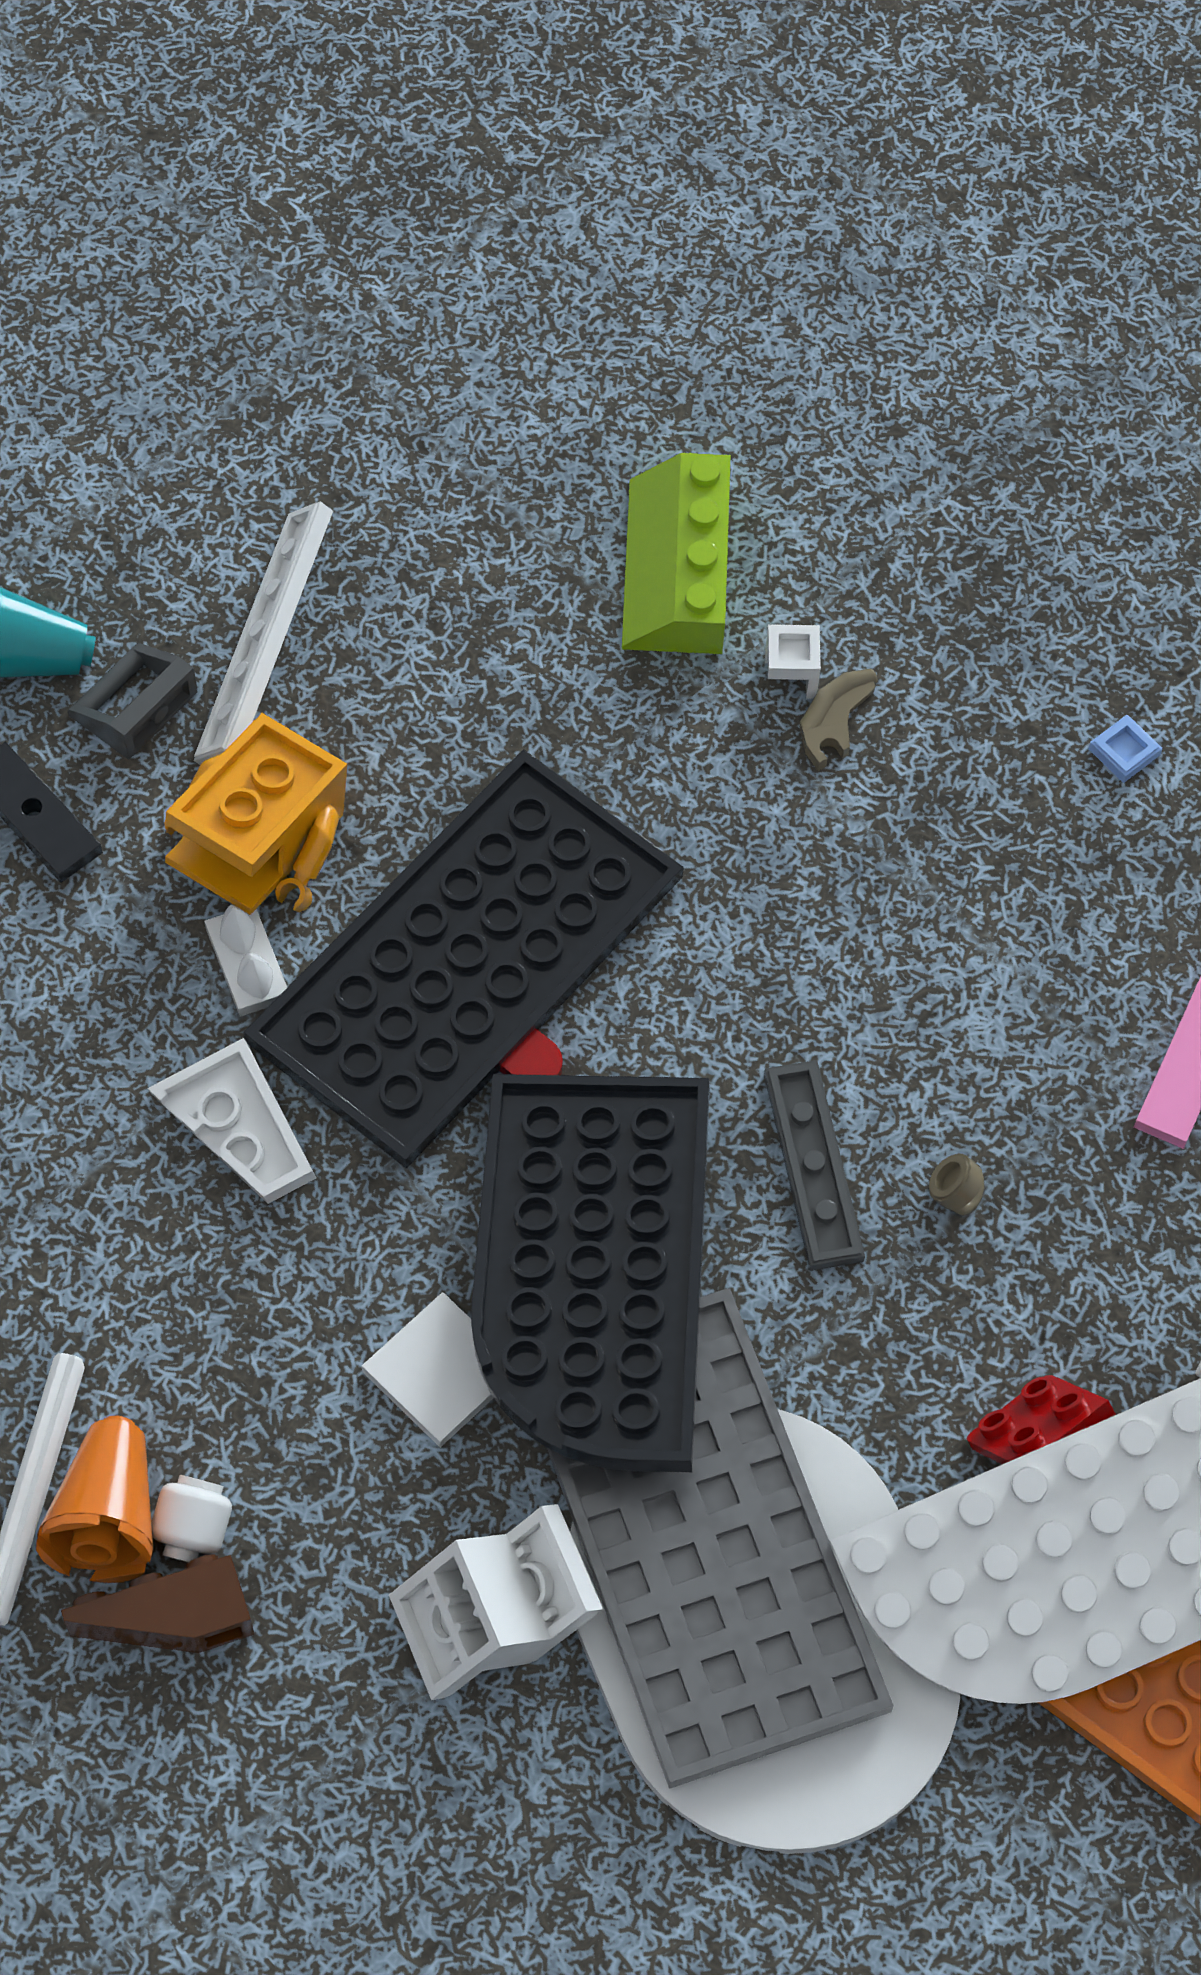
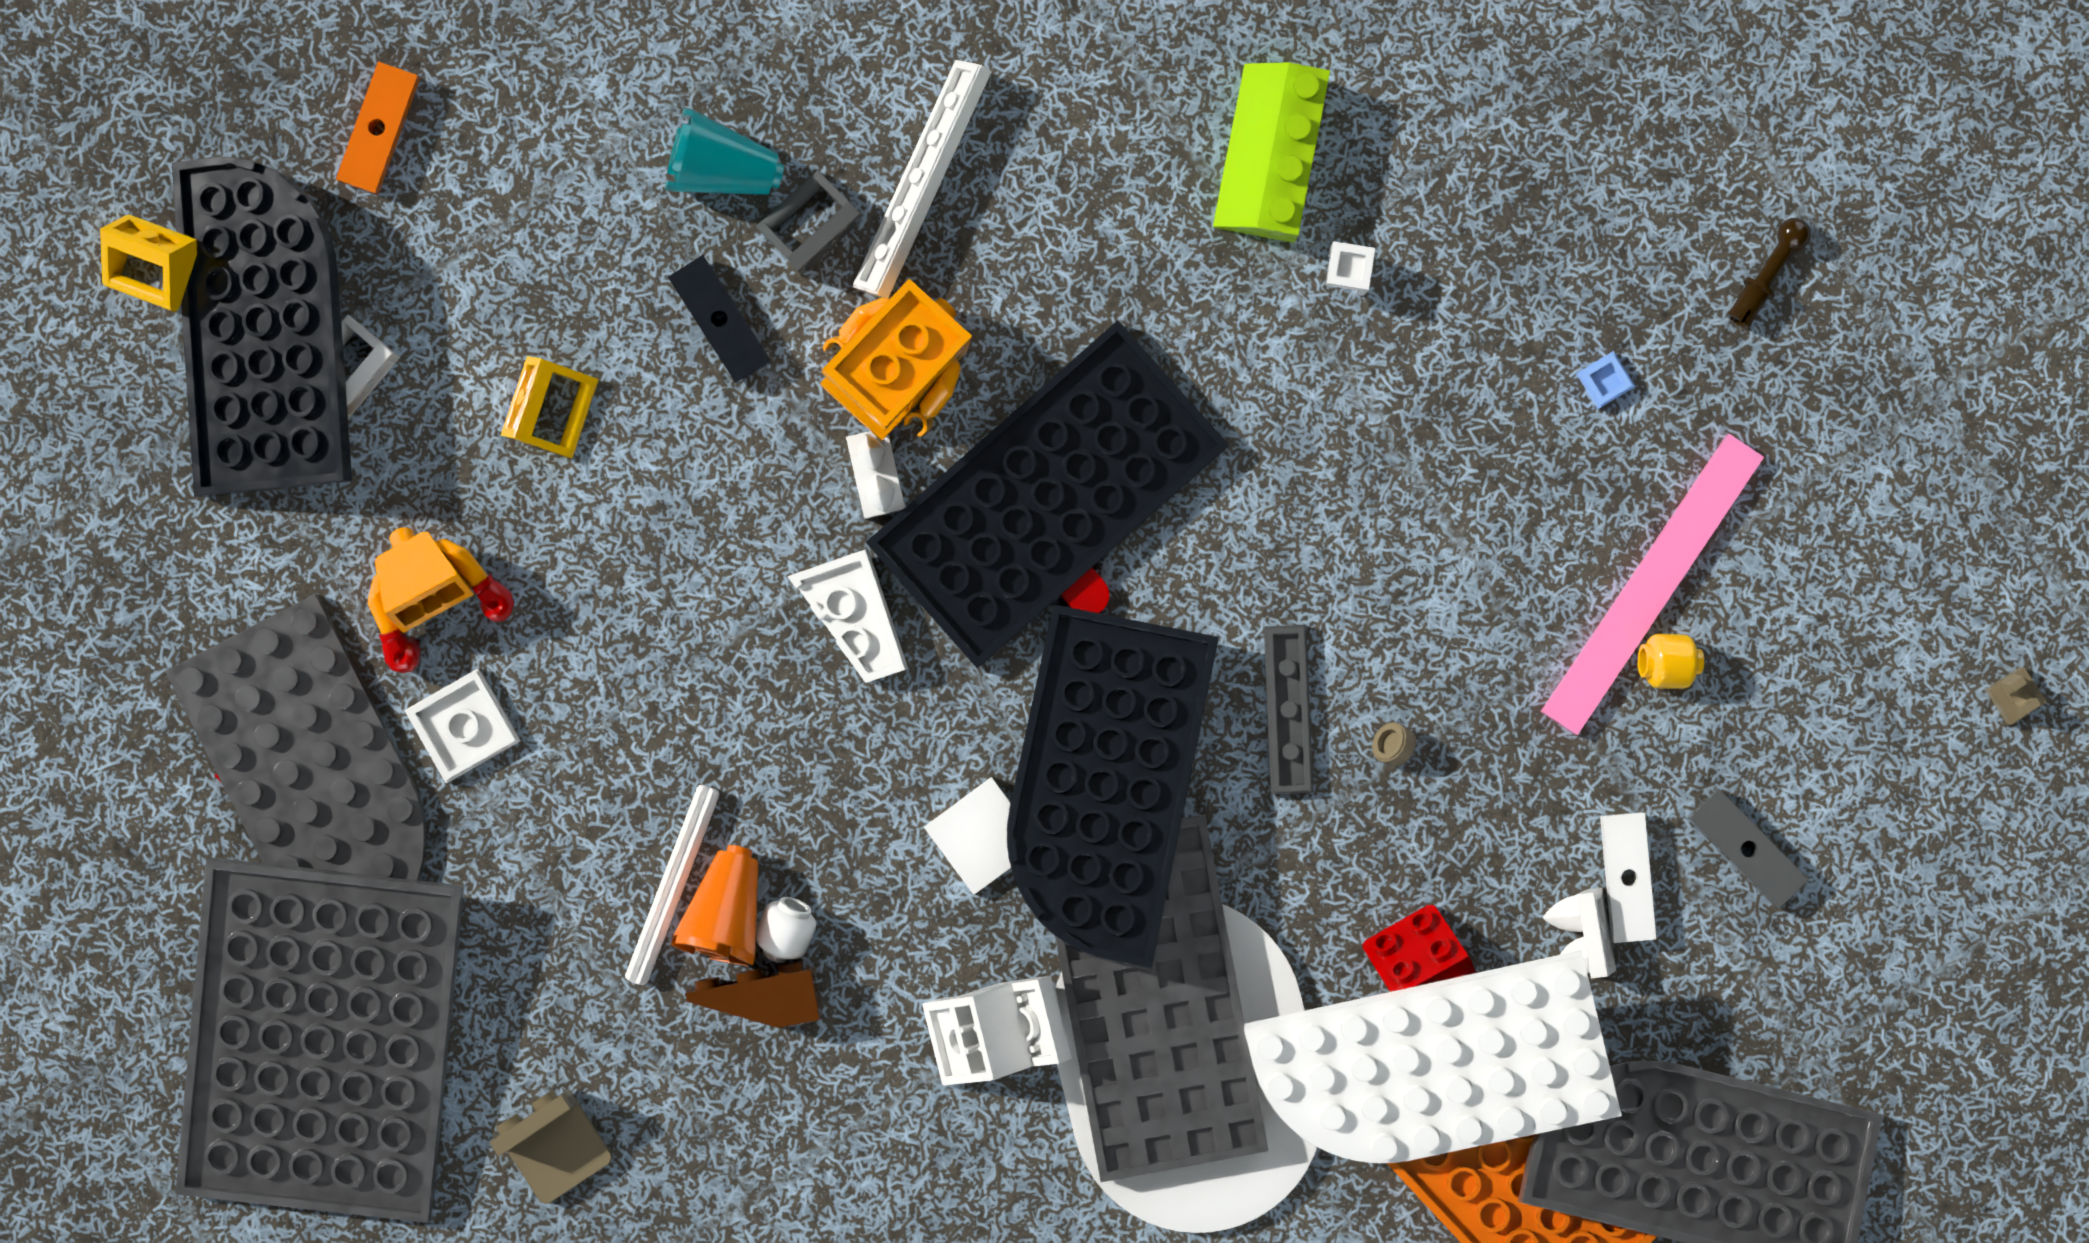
camera: 10 degrees right, 25 degrees up
dark tan piece [799,669,878,771] -> none

